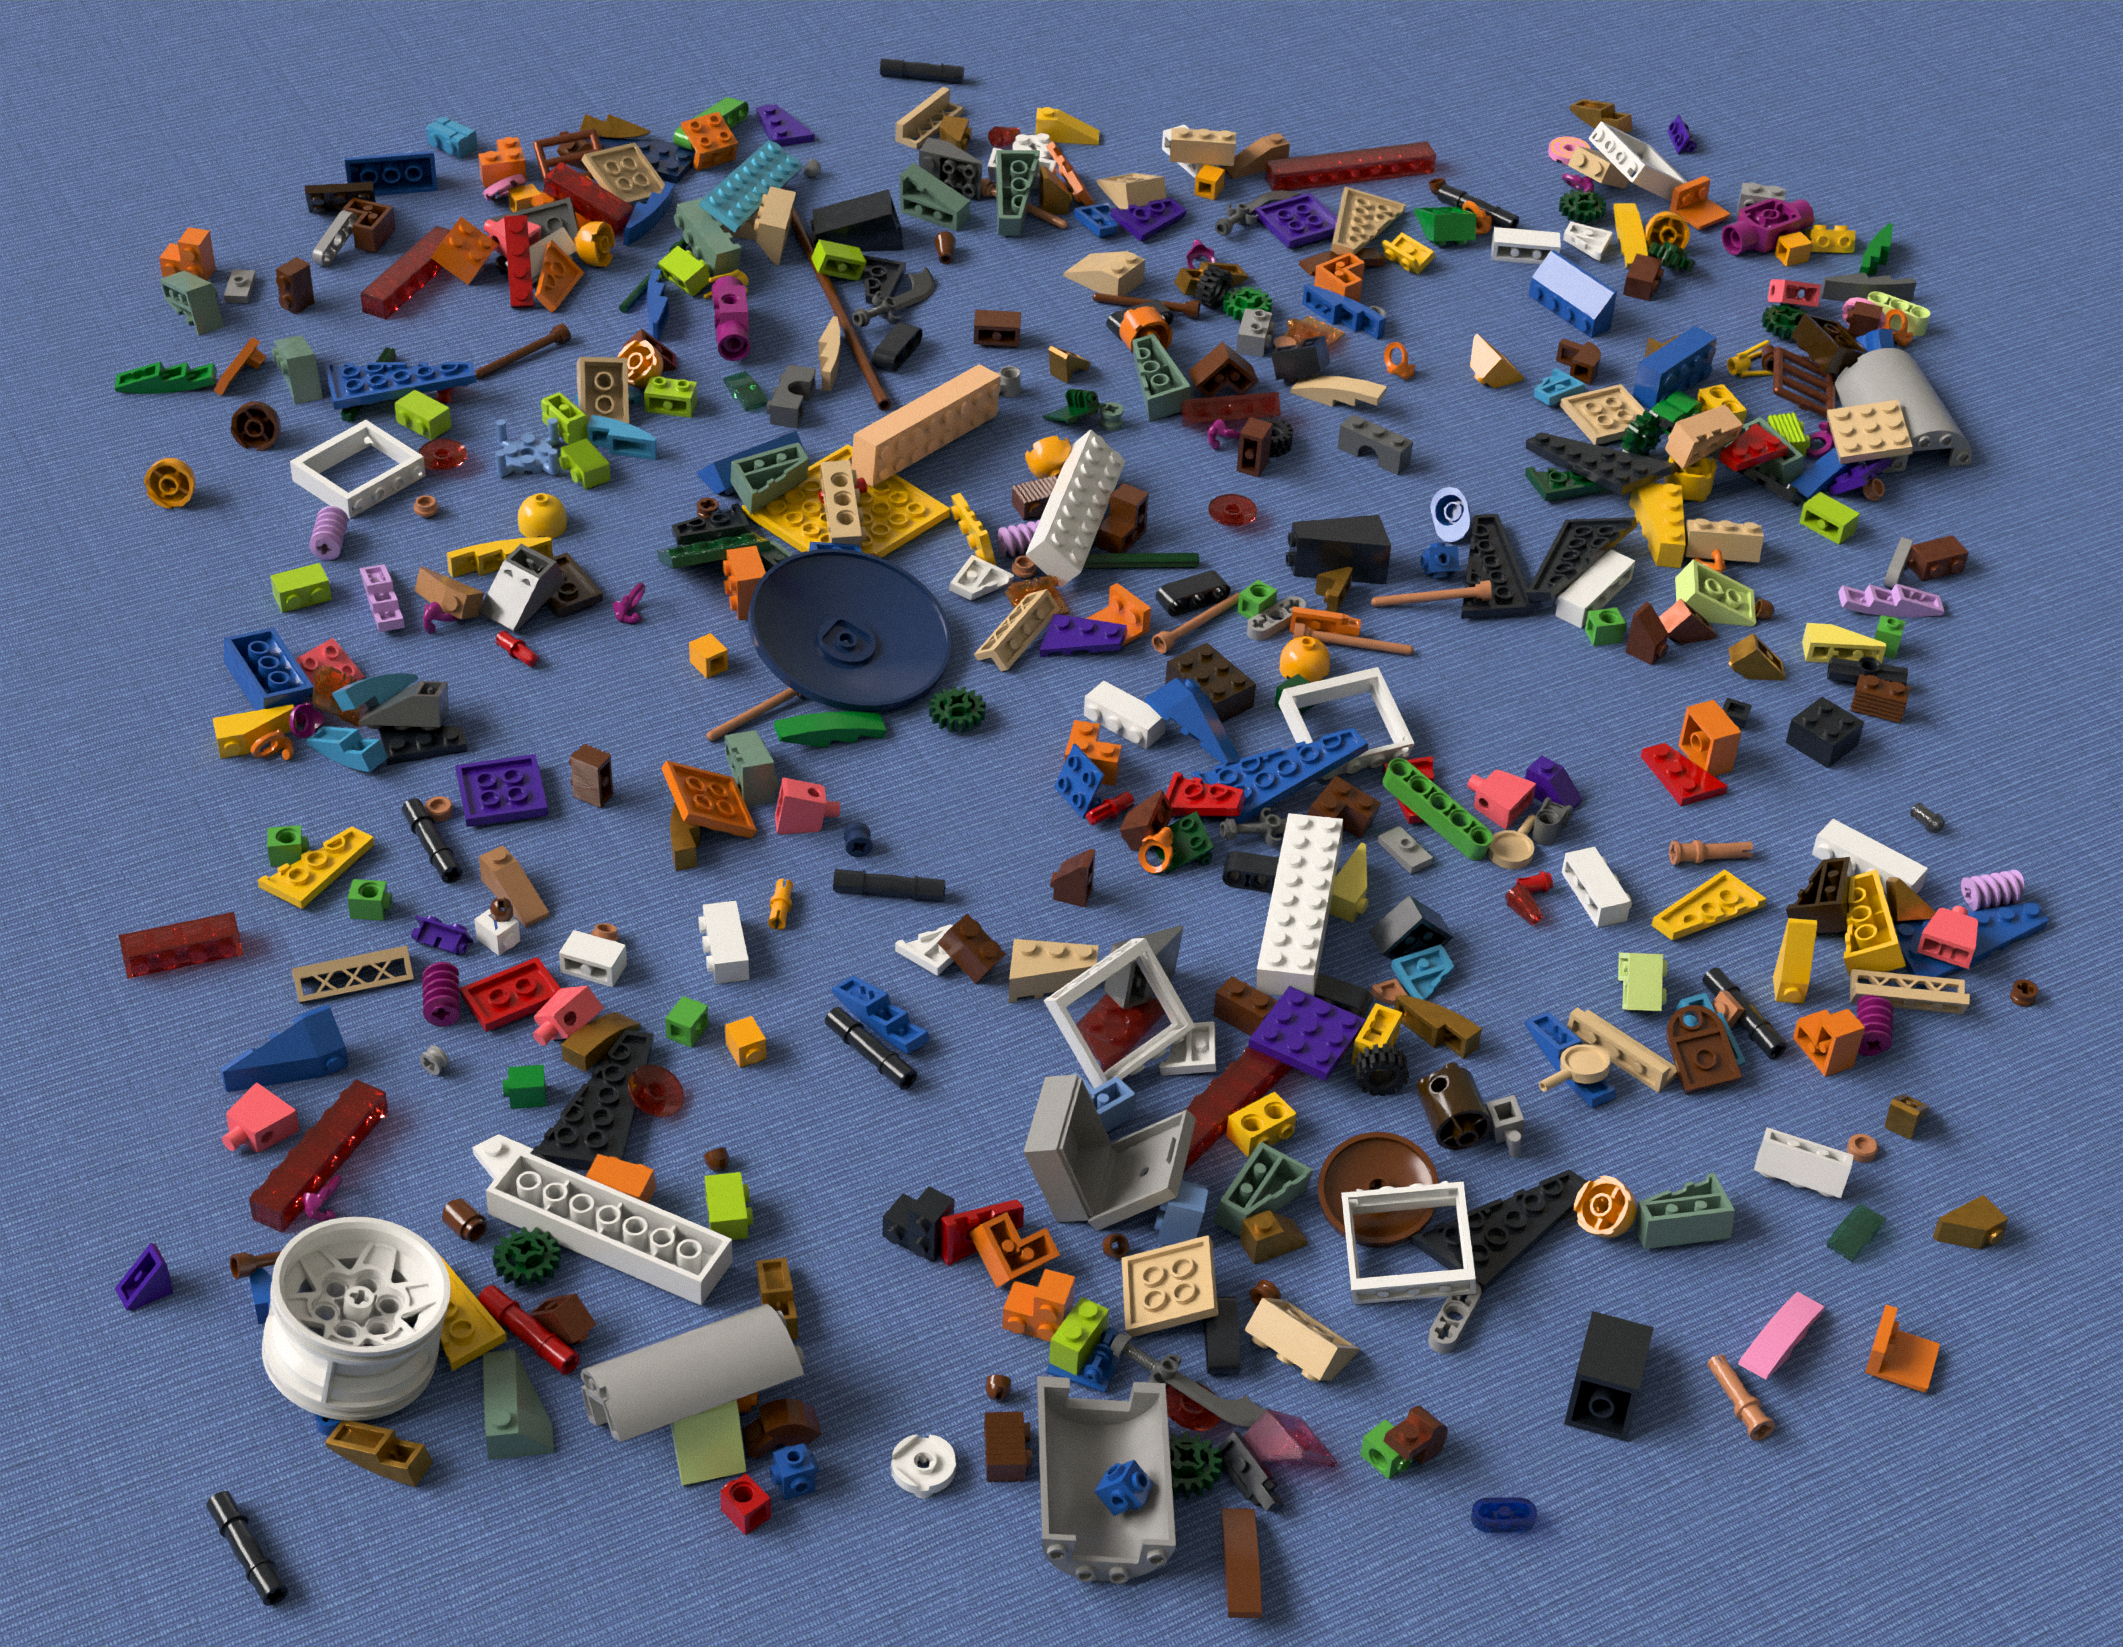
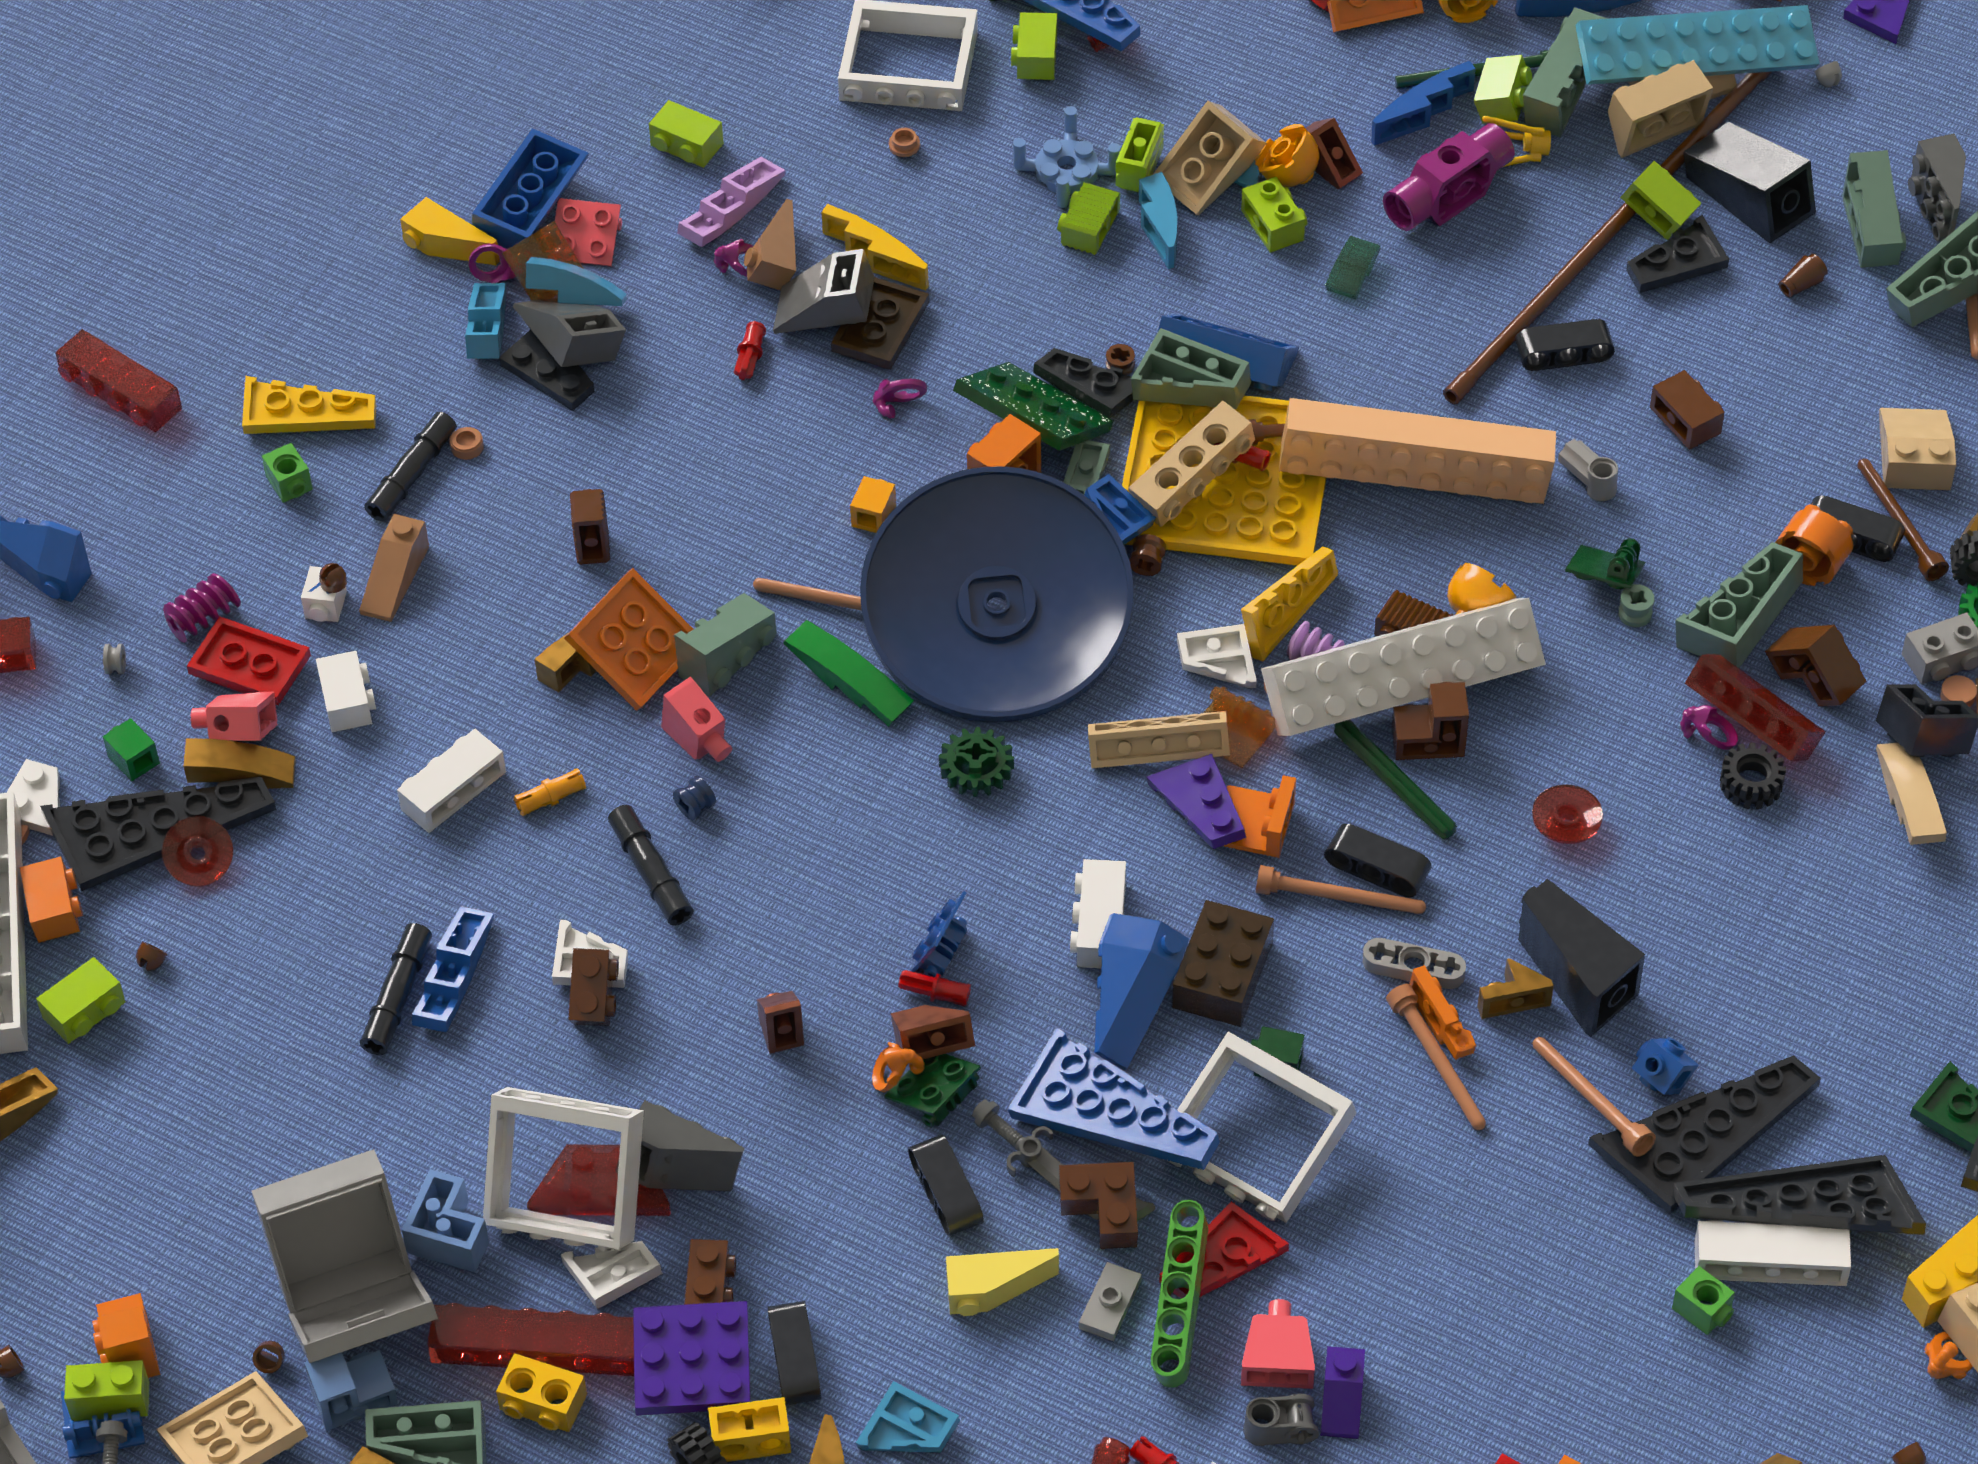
camera: 60 degrees right, 10 degrees up
orange piece [251,729,294,760] -> none
bright green brick [267,825,309,867] -> none
tan fence [291,946,414,1003] -> none
lavender piece [309,506,349,561] -> none
dark purple hinge [411,915,474,955] -> none
clear red dish [418,439,467,471] -> none
dark purple plate [455,754,548,827] -> none
reddish brown piece [475,323,571,379] -> none
yellow cylinder [517,493,567,539] -> none
nougat plate [591,923,619,942] -> none
bright green brick [665,996,709,1048] -> none
light orange brick [725,1016,766,1068] -> none
dark grey arch [767,365,816,429] -> none
tan slope [819,316,840,392] -> none
dark grey sword [852,267,935,327] -> none
black brick [883,1186,955,1262] -> none
red wing [941,1199,1024,1266] -> none
orange brick [969,1212,1060,1288] -> none
tan wedge [1008,939,1099,1003] -> none
pearl gold slope [1049,346,1091,383] -> none
orange brick [1064,720,1122,786] -> none
red wing [1166,772,1246,816] -> none
copper brick [1236,417,1273,477] -> none
bright green brick [1238,580,1278,619] -> none
white brick [1257,813,1343,996] -> none
light orange cylinder [1279,636,1330,683] -> none
dark grey arch [1338,414,1413,475] -> none
black brick [1369,895,1454,960] -> none
nougat tile [1370,978,1409,1005] -> none
piece [1430,487,1471,543] -> none
tan piece [1488,815,1536,869] -> none
copper slope [1625,602,1668,665] -> none
copper slope [1659,598,1718,644] -> none
yellowish green slope [1675,559,1756,626] -> none

